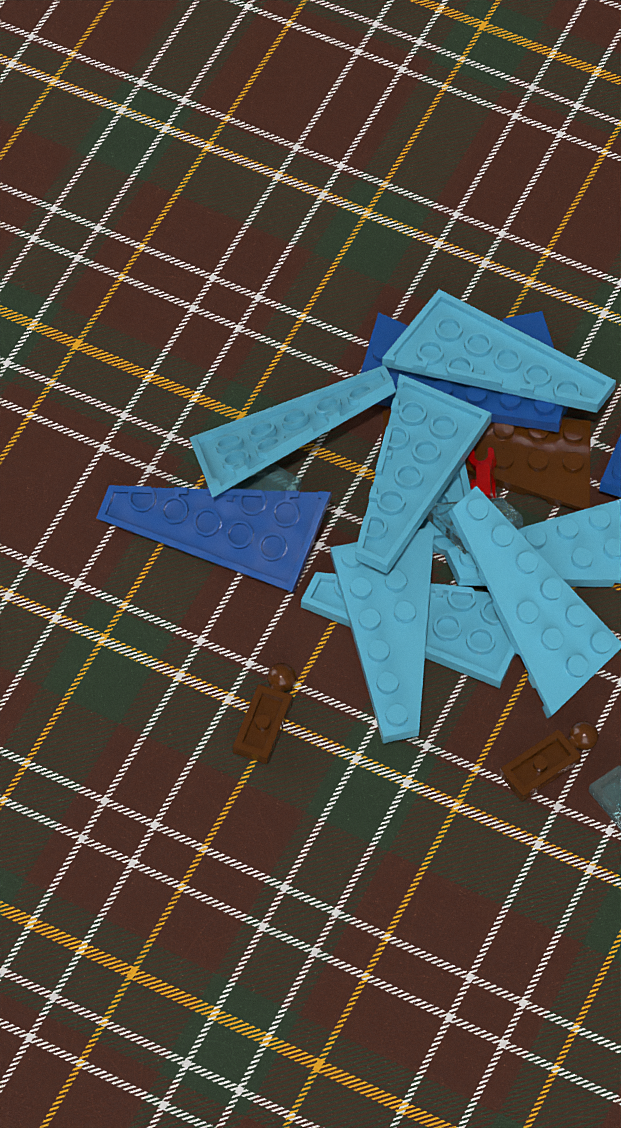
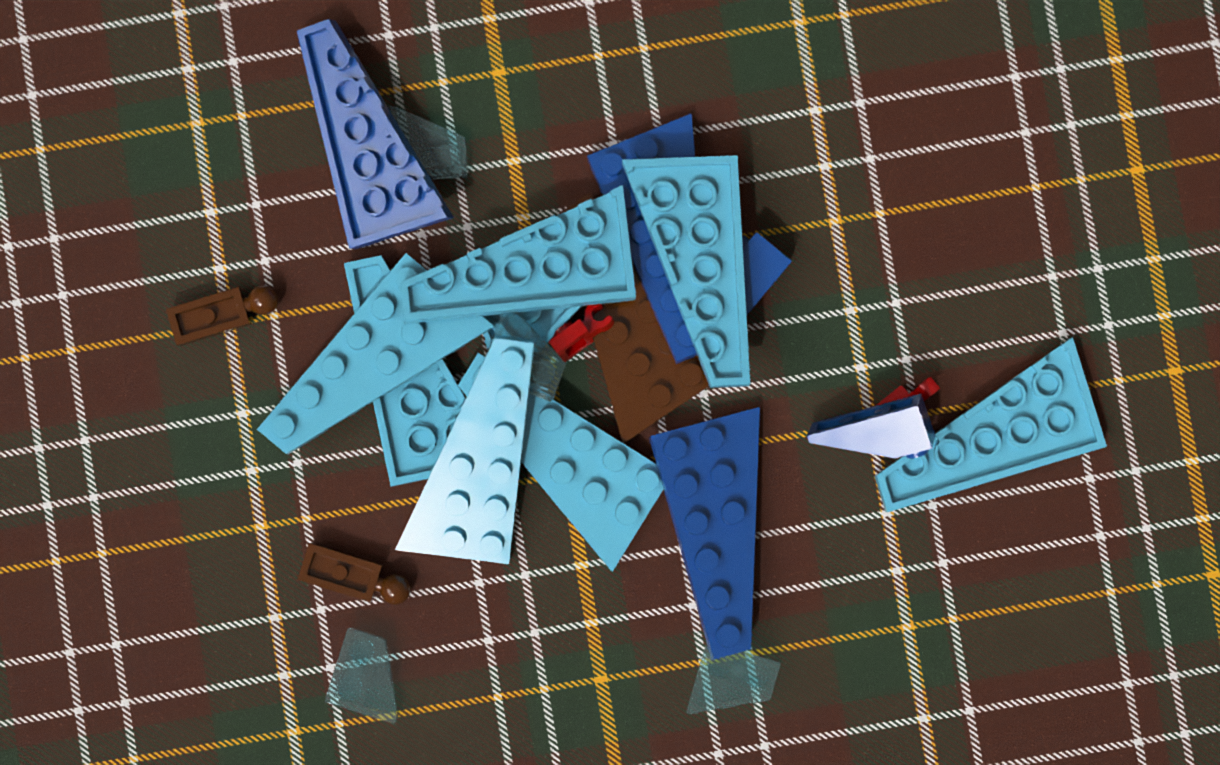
camera: 55 degrees right, 25 degrees up
medium azure wing [190,365,397,498] -> none

